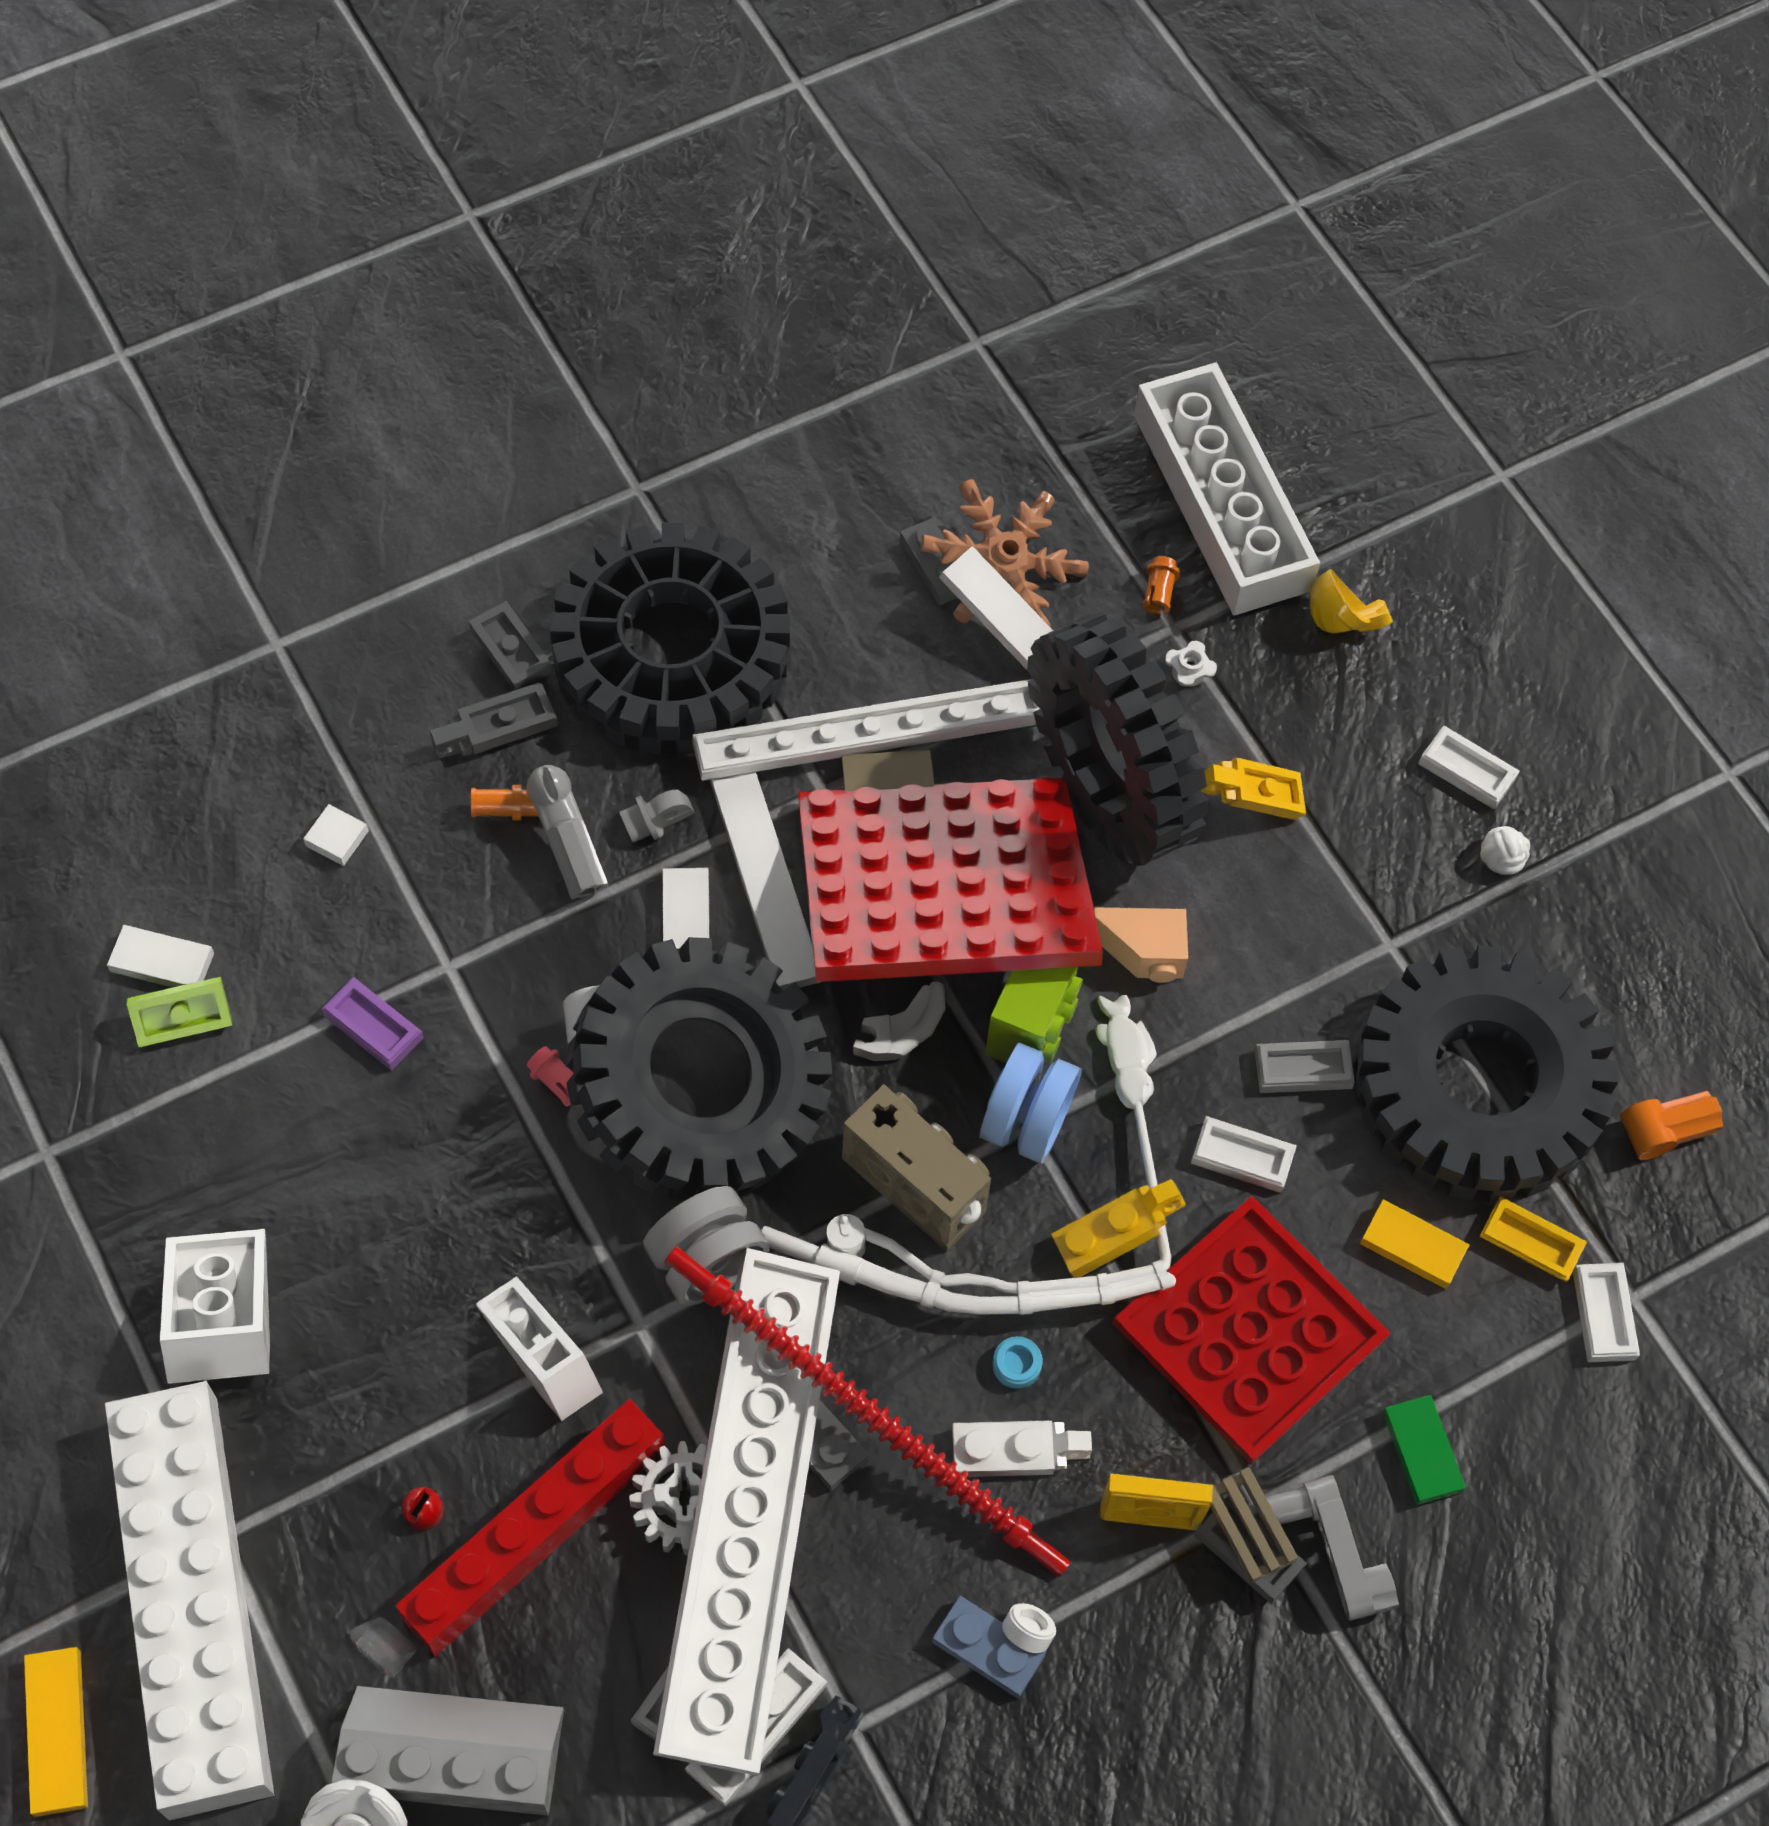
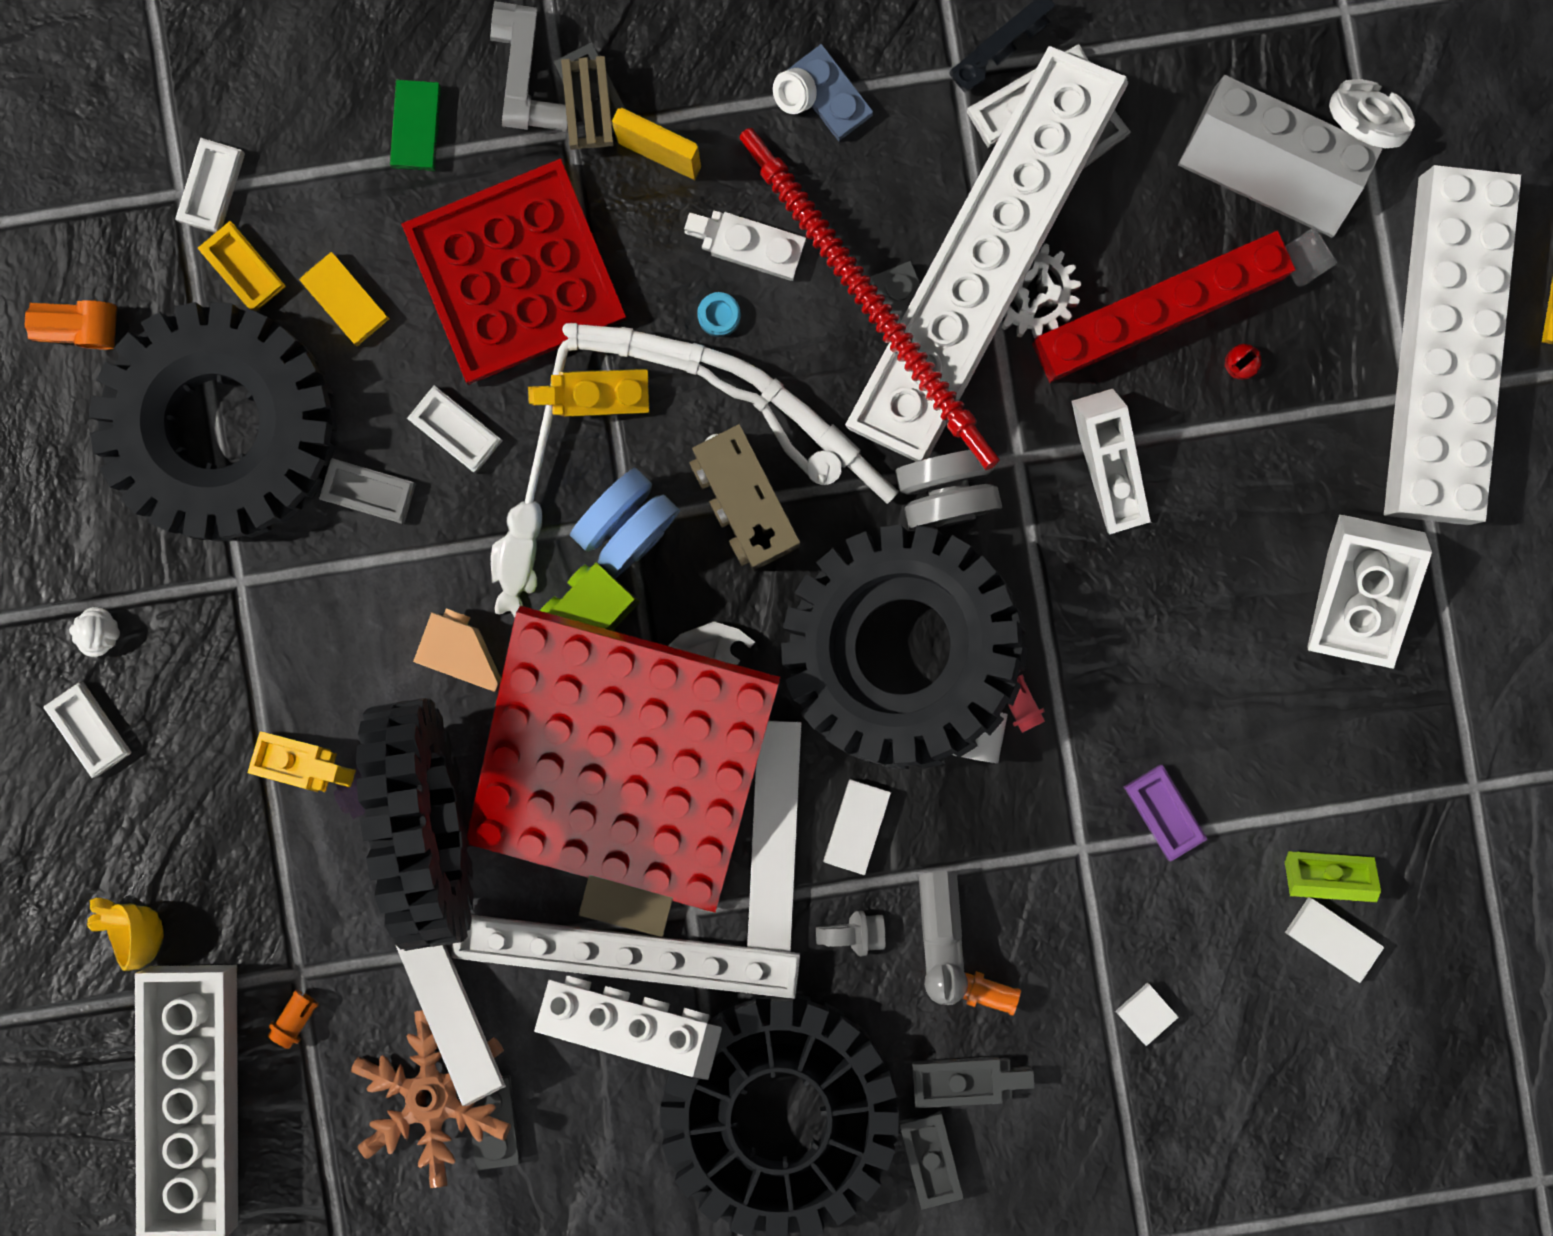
camera: 155 degrees left, 25 degrees up
white plate [1165,641,1217,687] -> none
none -> white brick [534,975,722,1080]

